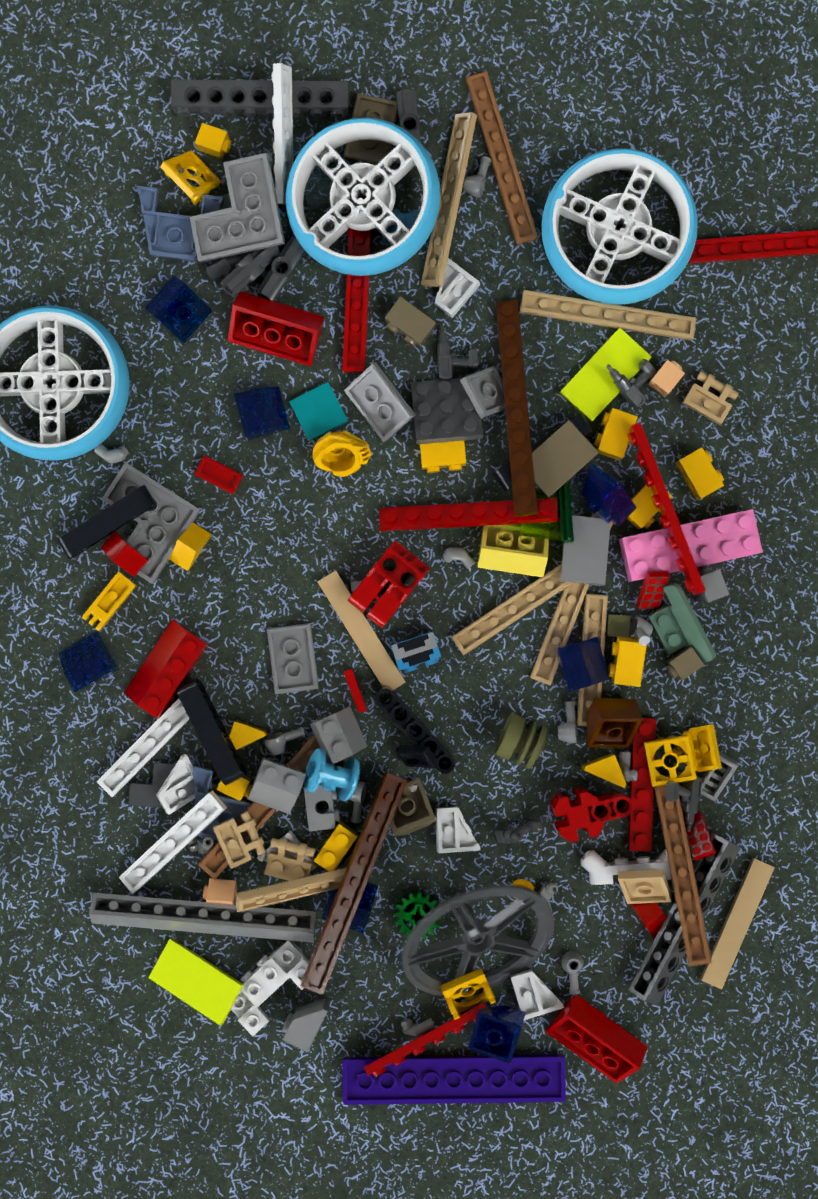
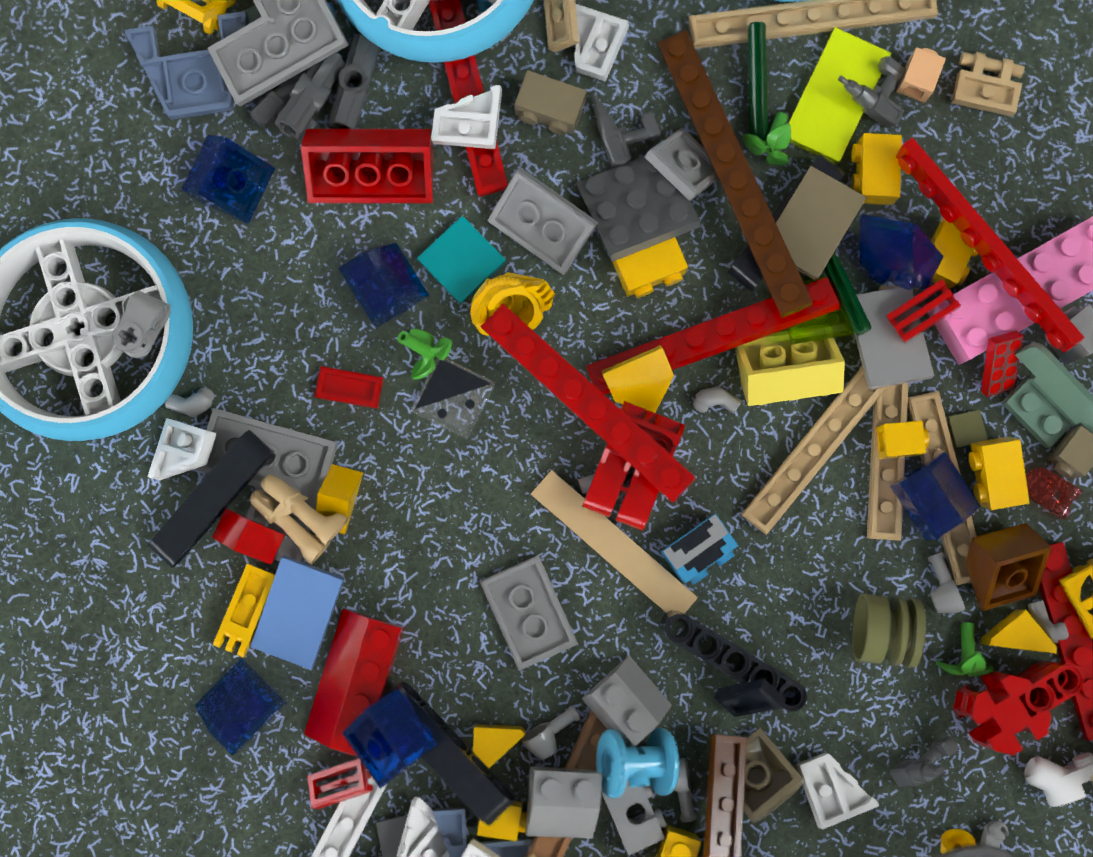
camera: 15 degrees left, 5 degrees down
red tile [344,668,368,713] -> none
light grey bar [630,616,653,646] -> none
yellow brick [675,447,724,500] -> none
none -> light grey piece [113,291,171,358]
none -> white wing [147,418,217,480]
none -> tan piece [250,474,349,565]
none -> medium blue tile [251,555,345,670]
none -> tile [307,757,373,809]
none -> clear blue slope [342,688,438,789]
none -> bright green plant [398,328,452,379]
none -> tile [410,358,496,440]
none -> white wing [431,85,502,149]
none -> red plate [481,303,696,503]
none -> yellow slope [602,345,674,413]
none -> bright green plant [742,112,791,166]
none -> dark green axle [748,22,768,141]
none -> yellow brick [876,421,929,459]
none -> red tile [886,279,961,344]
none -> bright green plant [936,622,993,677]
none -> clear red plate [1025,468,1082,520]

